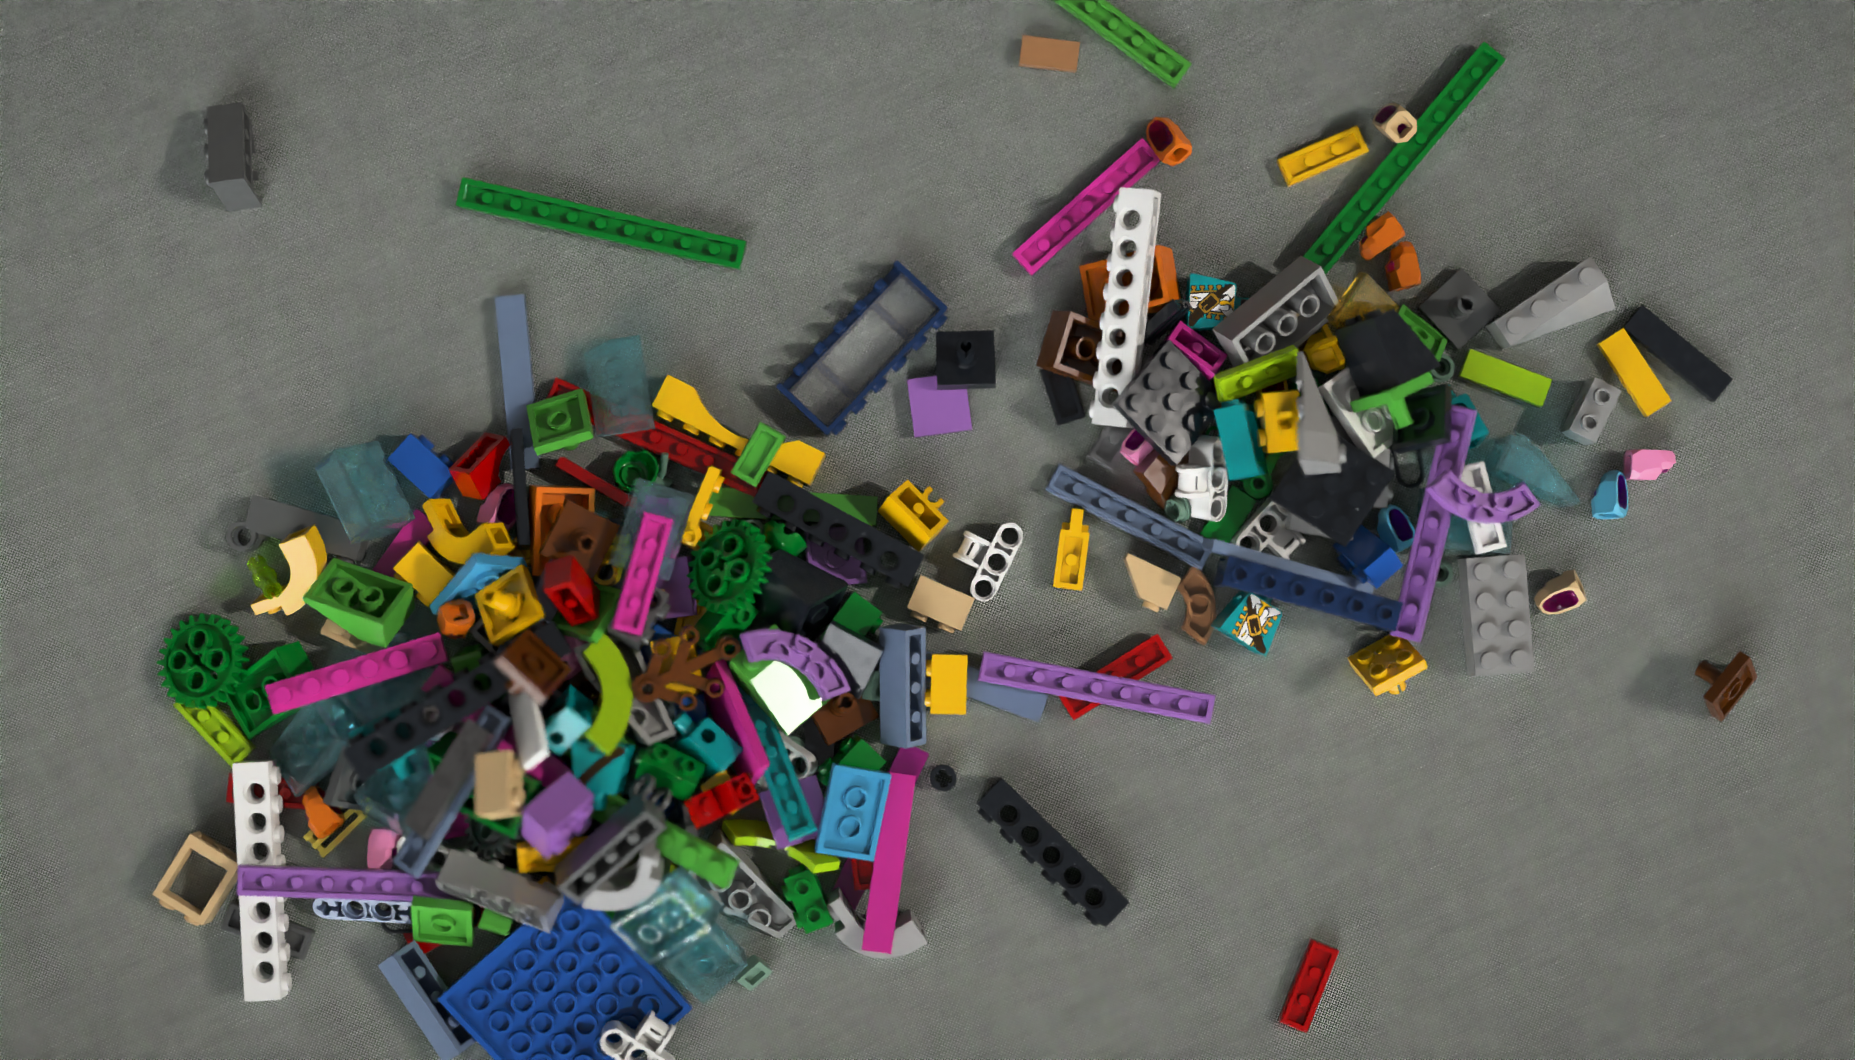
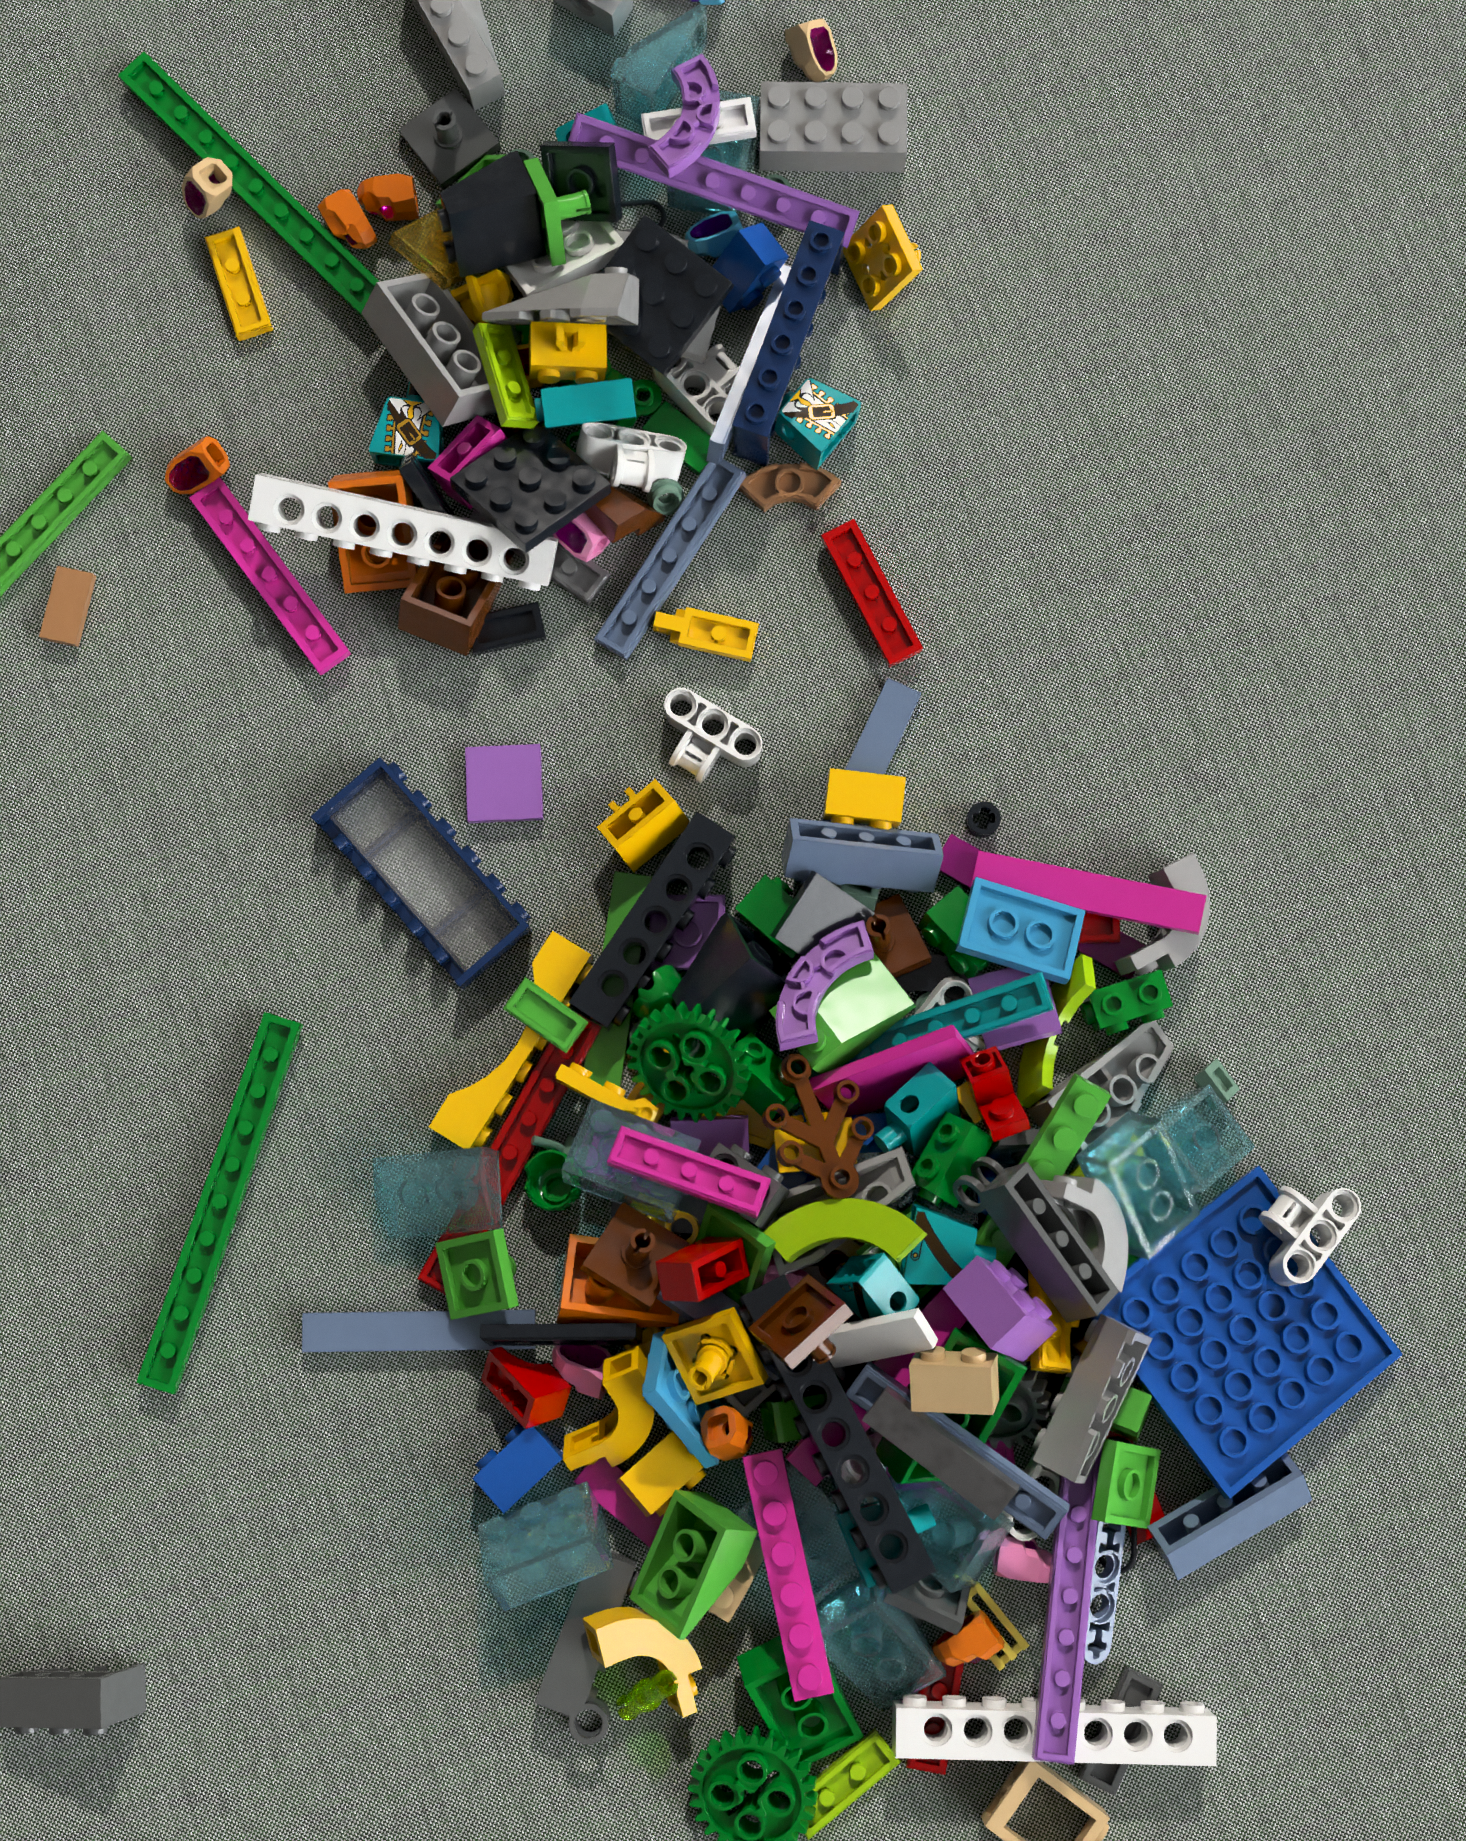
camera: 85 degrees left, 5 degrees down
red tile [555,457,638,512] -> none
tan brick [907,575,975,634] -> none
black tile [936,330,996,390] -> none
black brick [977,777,1130,928] -> none
medium lavender tile [978,651,1216,724] -> none
tan slope [1123,553,1181,613] -> none
red tile [1278,938,1339,1033] -> none
lime tile [1458,349,1552,408] -> none

